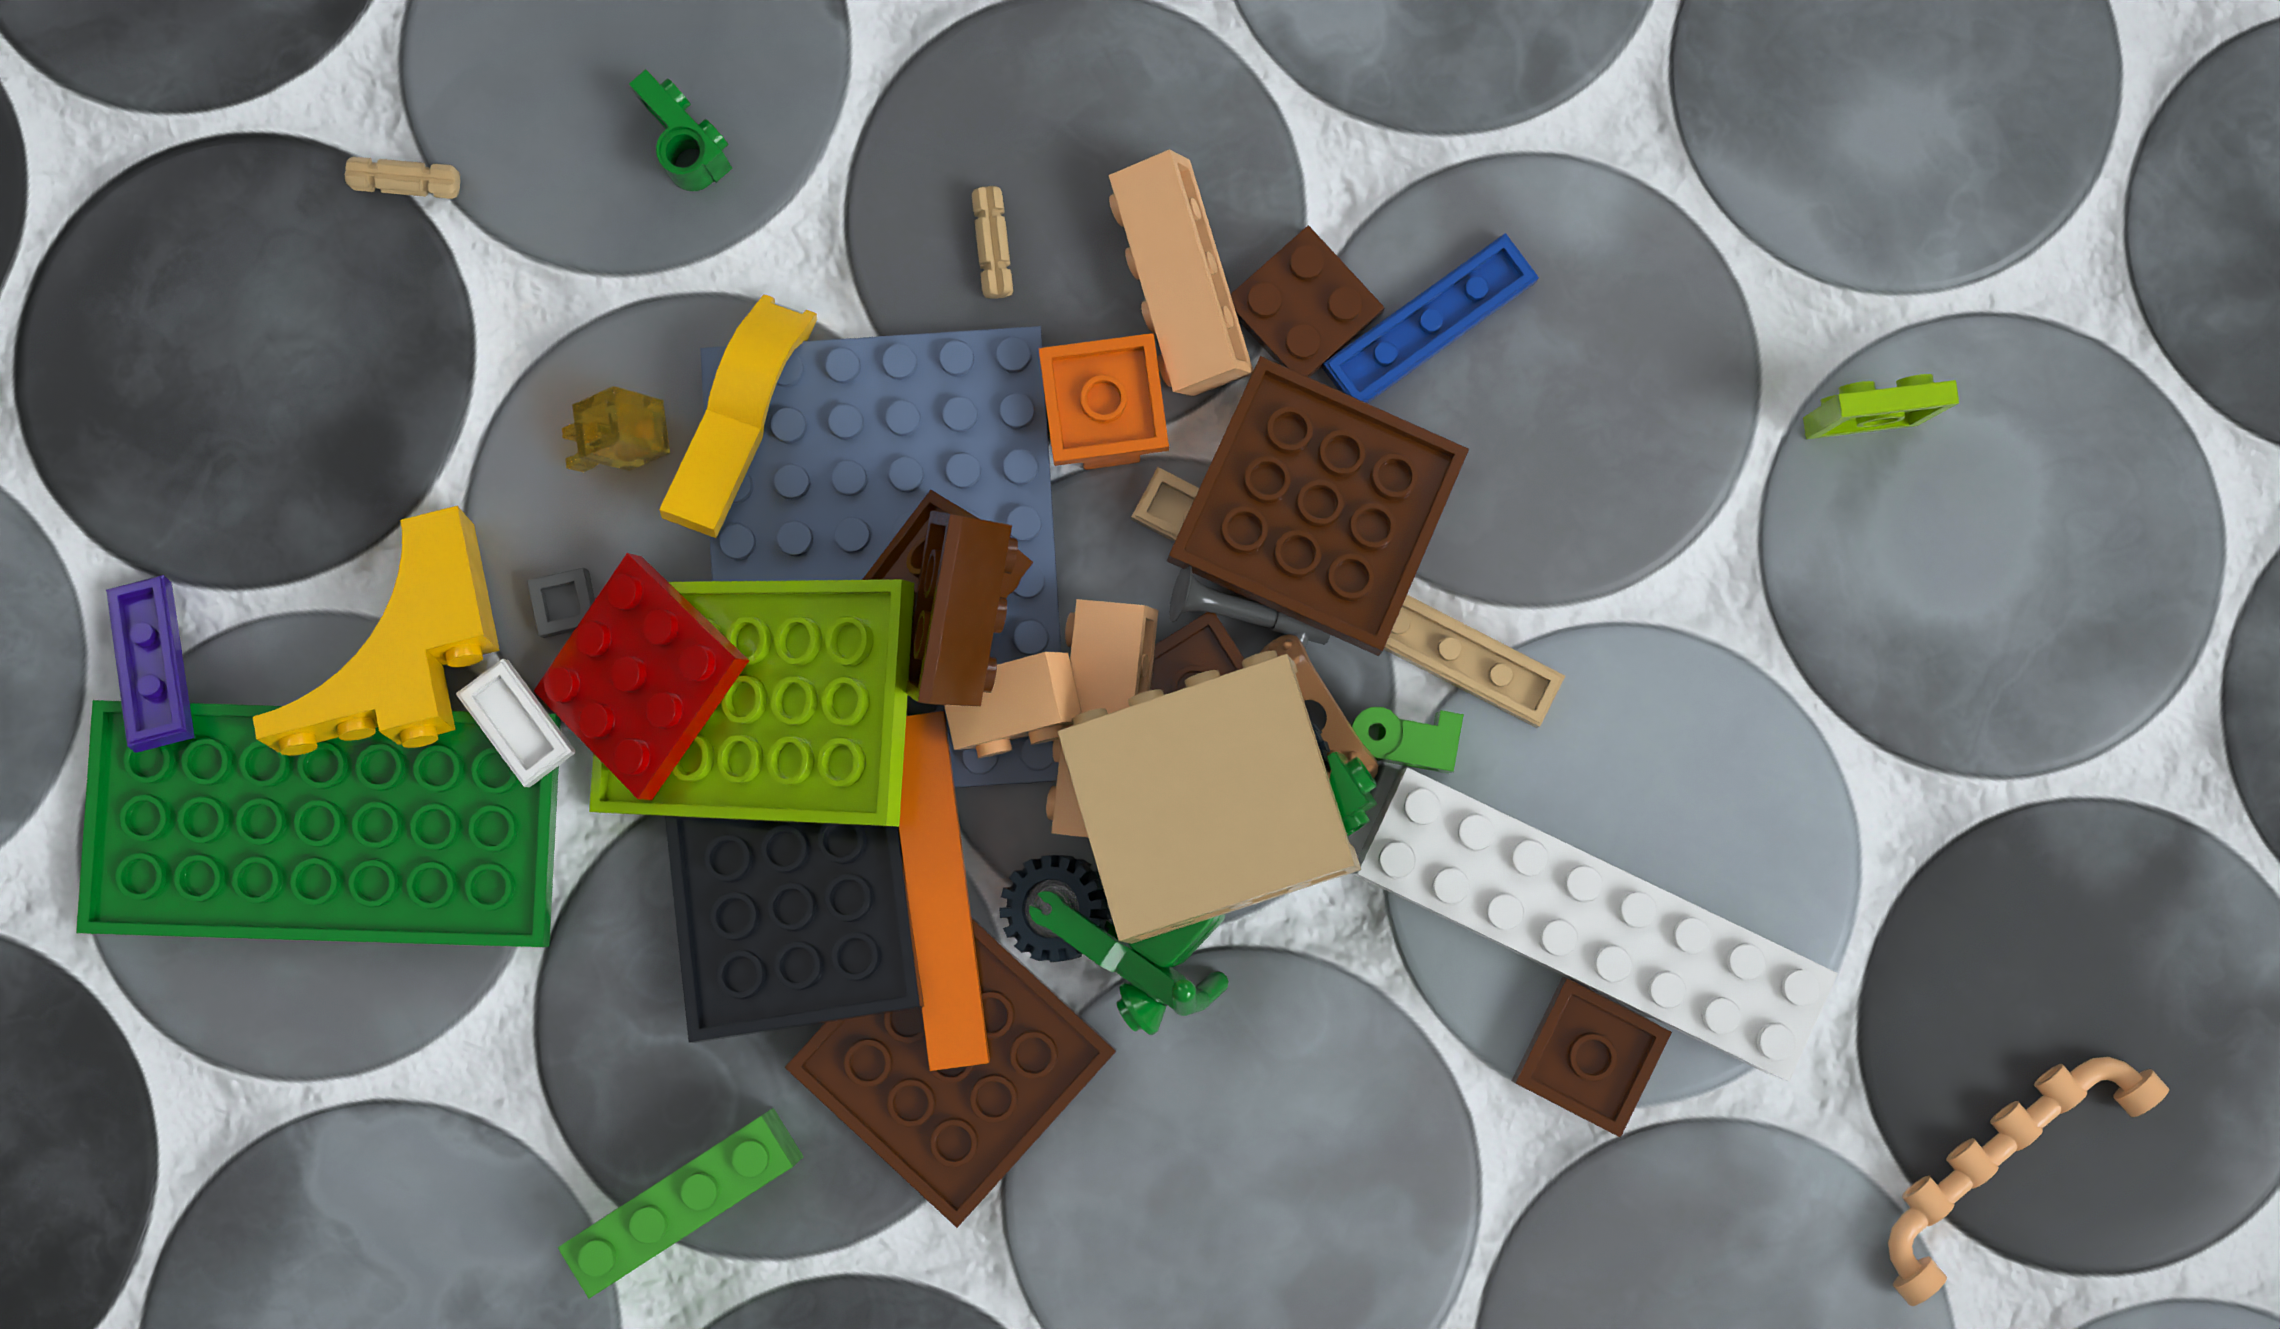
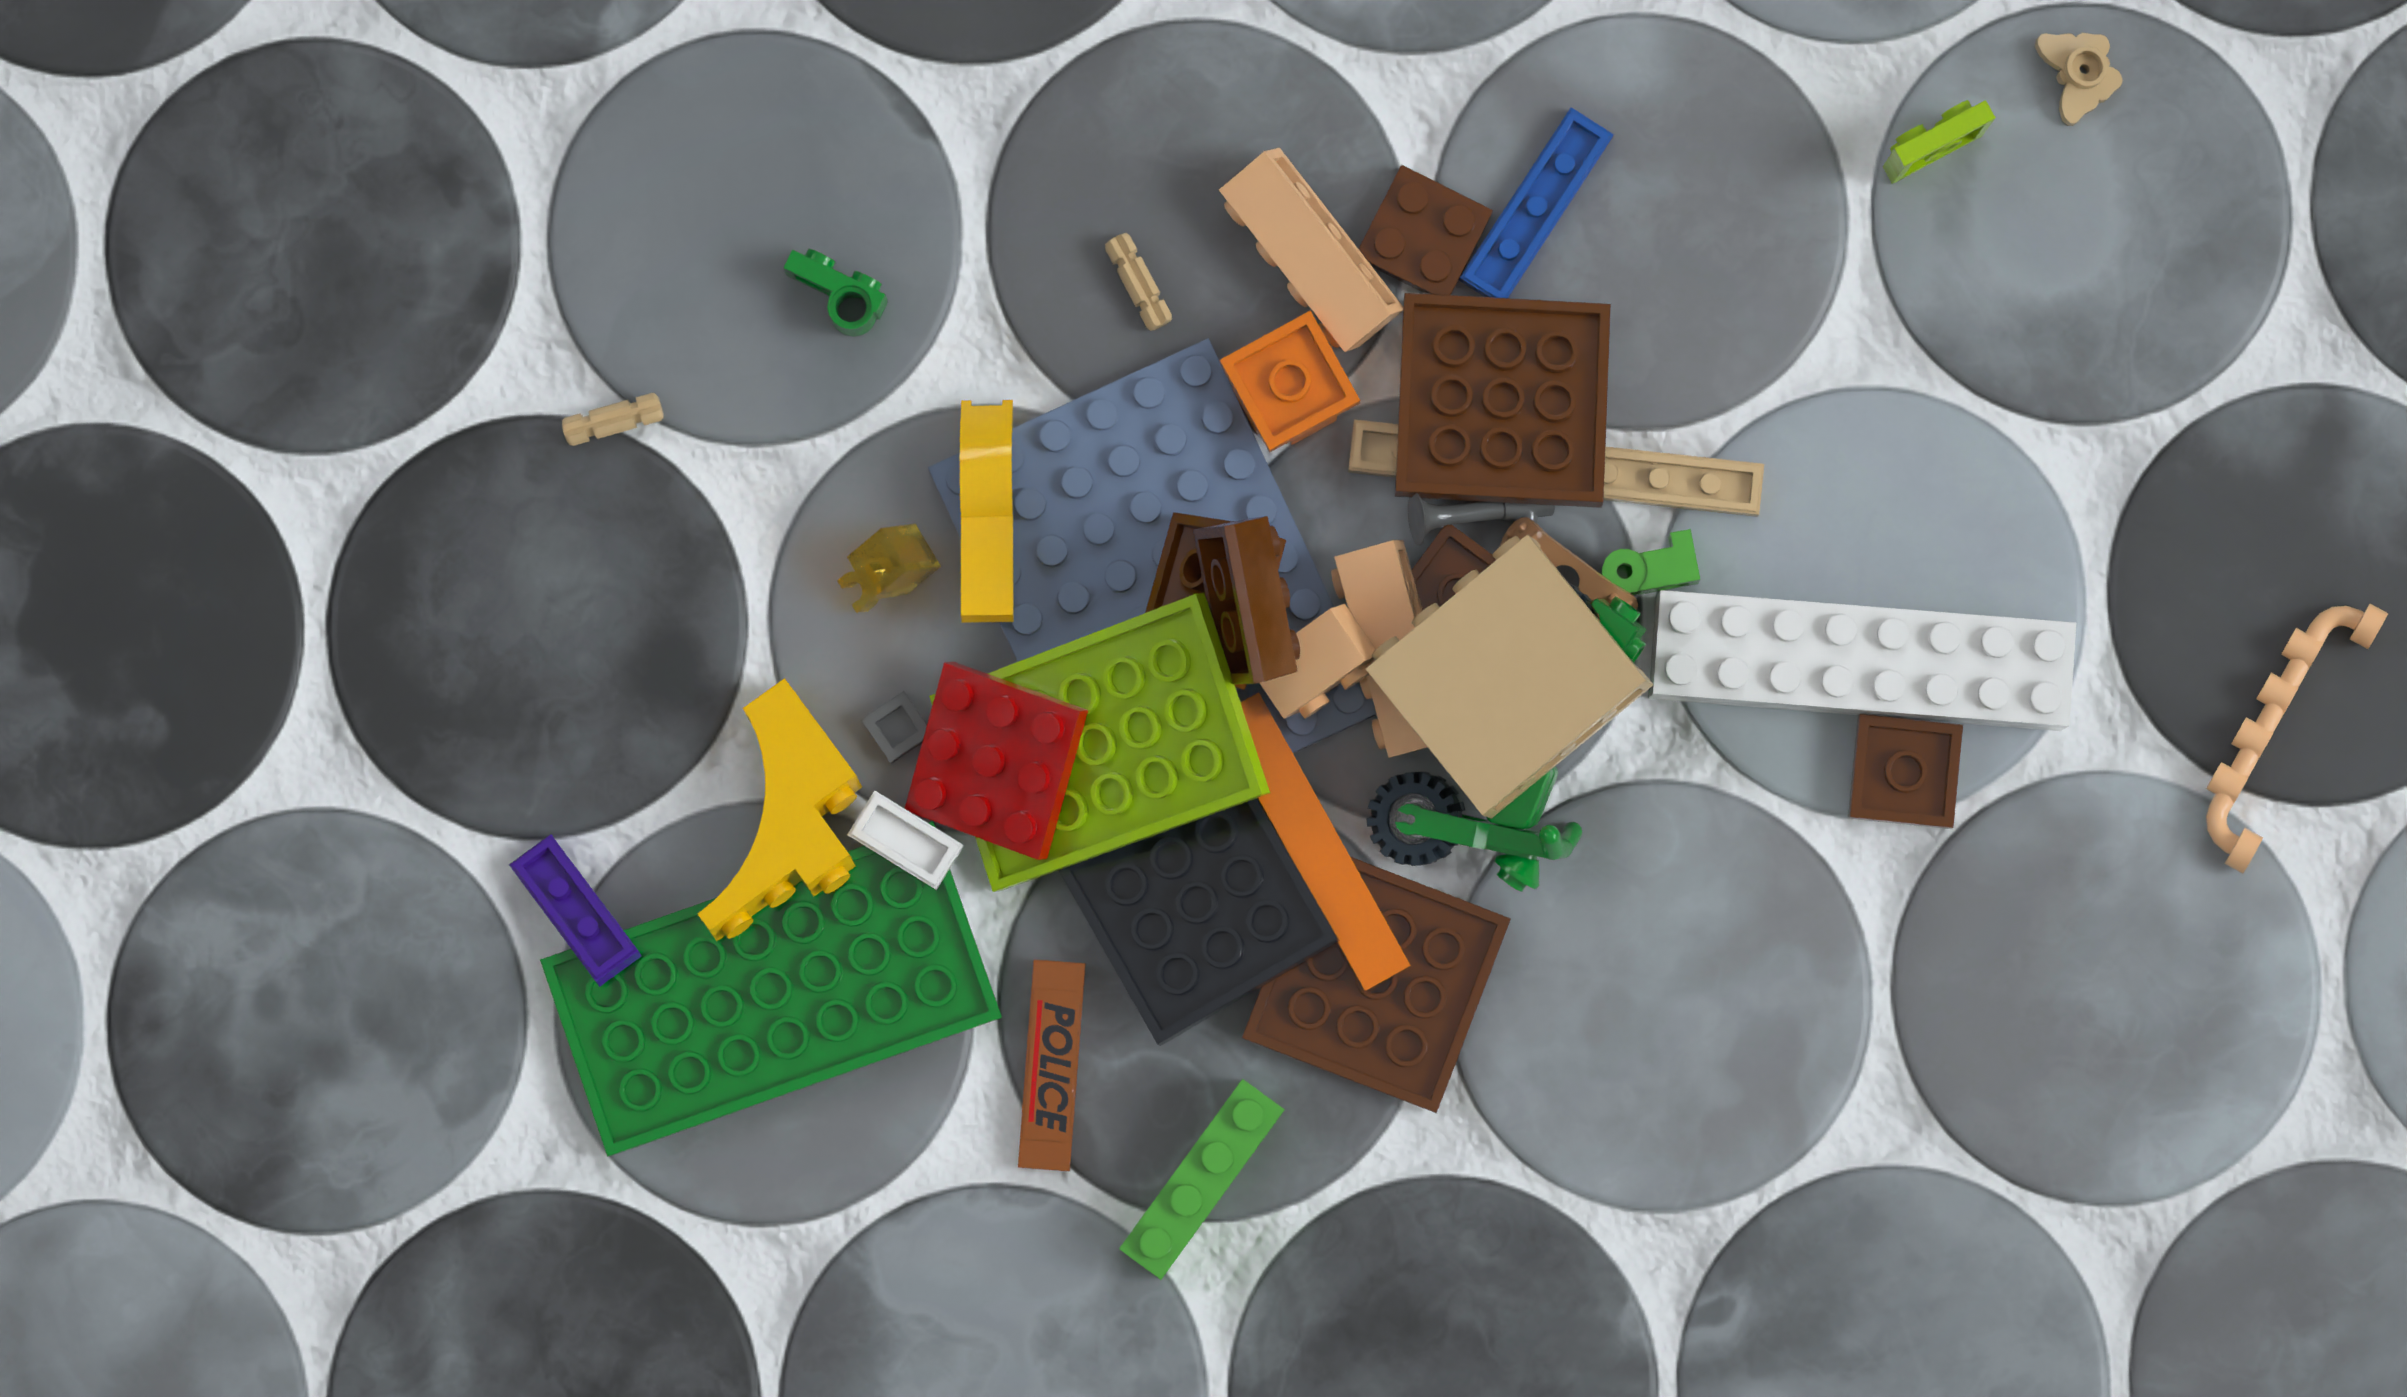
camera: 20 degrees left, 0 degrees up
none -> dark orange tile [1018,960,1086,1171]
none -> tan animal [2035,33,2123,126]

